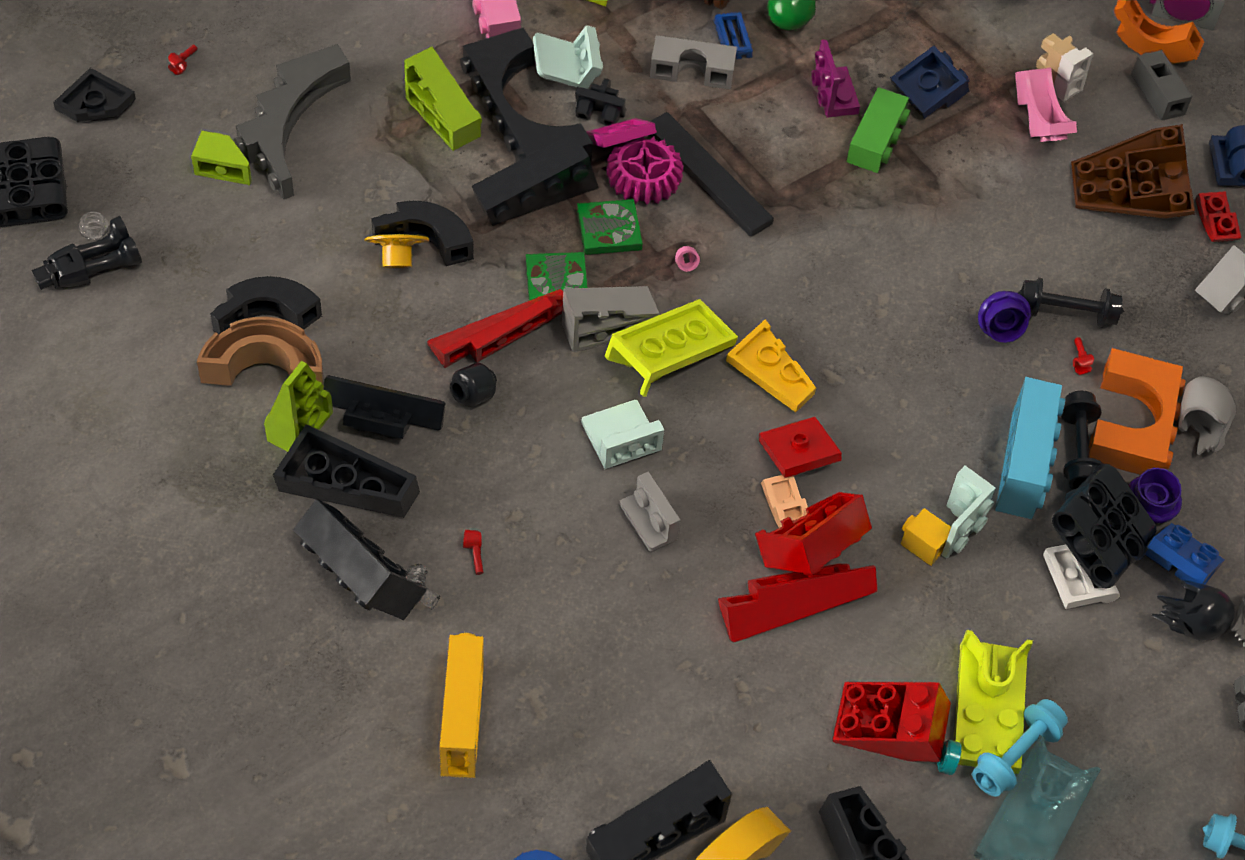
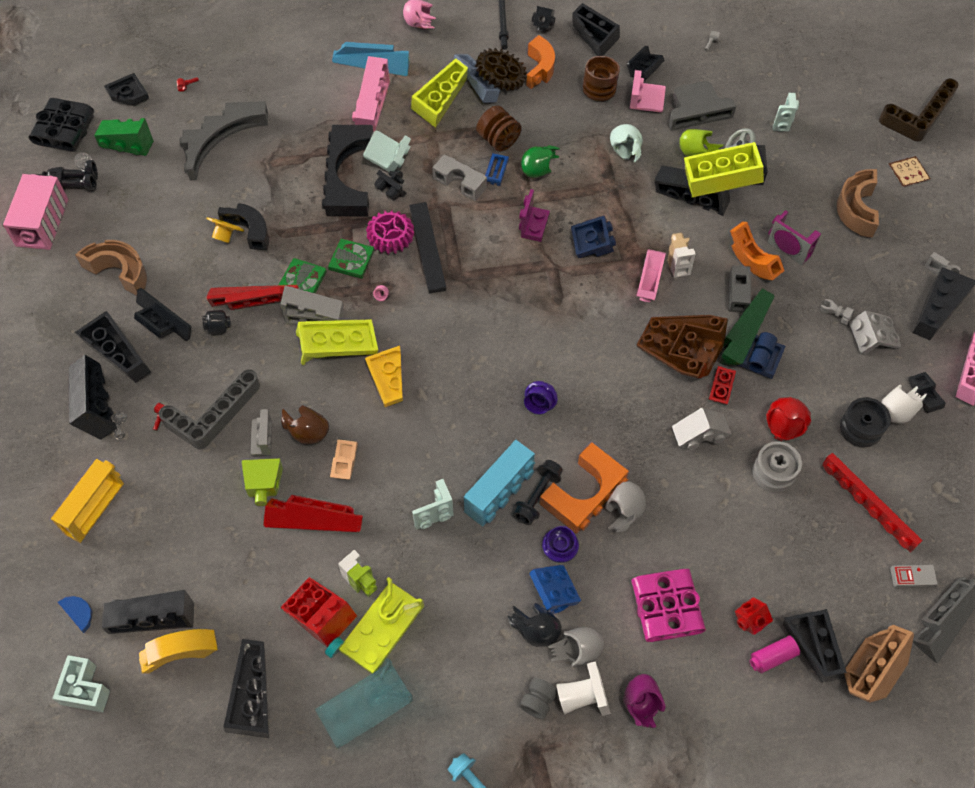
camera: 30 degrees right, 5 degrees up
lime slope [191,131,252,185] -> none
black arch [210,276,322,334] -> none
lime wedge [264,361,333,452] -> none
lime wedge [404,46,482,151] -> none
black wedge [472,132,599,226] -> none
light aqua bracket [581,400,664,469] -> none
dark pink tile [586,118,657,148] -> none
red wedge [755,492,872,575] -> none
red plate [759,417,842,478] -> none
bright green brick [846,87,911,173] -> none
yellow brick [901,508,951,566] -> none
medium azure piece [972,699,1068,797] -> none
black piece [1018,277,1124,328] -> none
white plate [1043,544,1120,609] -> none
black connector [1052,464,1157,589] -> none
red hand [1073,337,1094,375] -> none
none -> bright pink brick [3,174,68,250]
none -> green wedge [94,118,154,156]
none -> dark grey beam [159,369,260,449]
none -> lime torso [242,458,283,506]
none -> reddish brown helmet [281,405,329,445]
none -> lime hips [338,550,377,597]
none -> dark green wedge [719,288,775,365]

